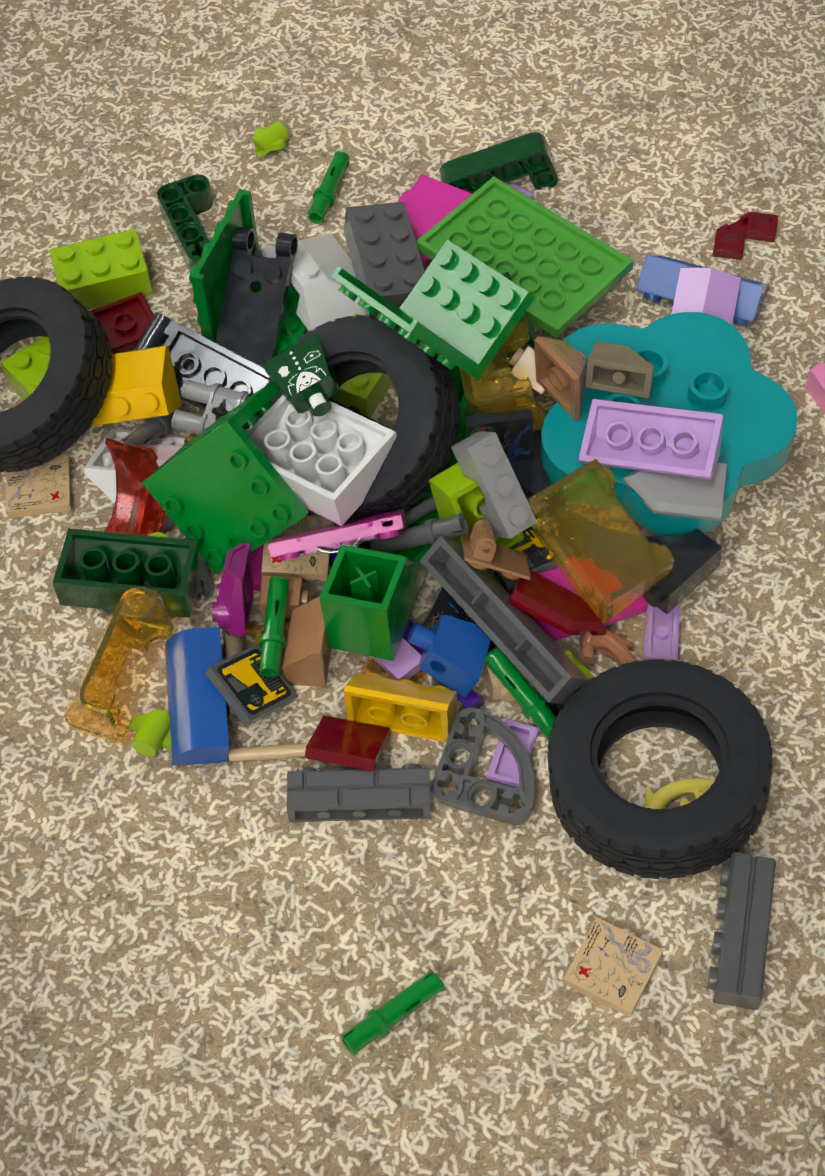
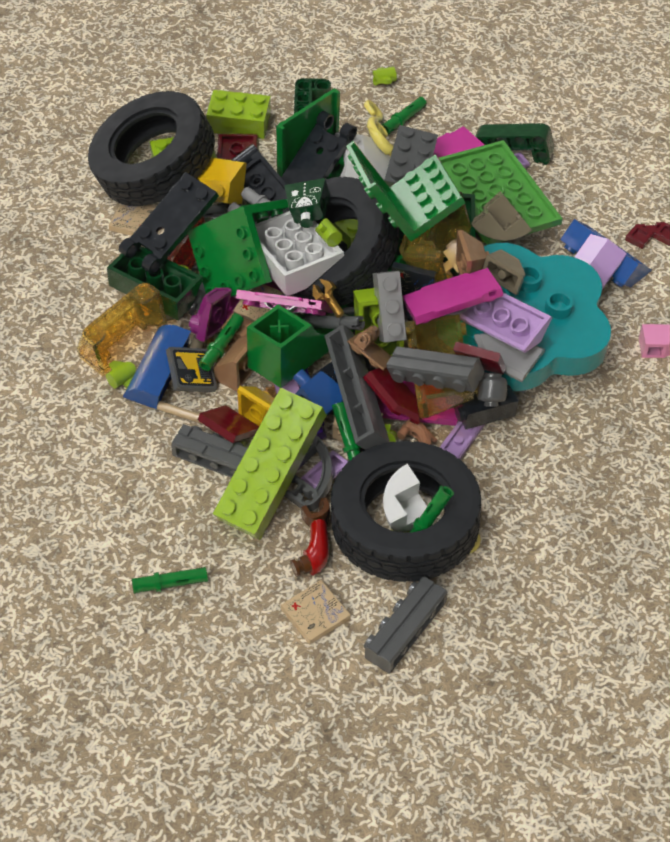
camera: 20 degrees right, 5 degrees down
none -> black hinge [118,172,219,274]
none -> lime brick [213,388,326,540]
none -> piece [290,497,330,577]
none -> pearl gold bar [313,279,344,318]
none -> lime piece [315,218,342,247]
none -> light yellow plant [364,100,393,157]
none -> white brick [383,464,427,532]
none -> dark grey brick [387,346,484,392]
none -> dark pink piece [403,268,503,325]
none -> green pin [410,486,454,532]
none -> dark red tile [453,342,506,375]
none -> dark tan brick [472,191,532,240]
none -> dark grey head [476,373,507,407]

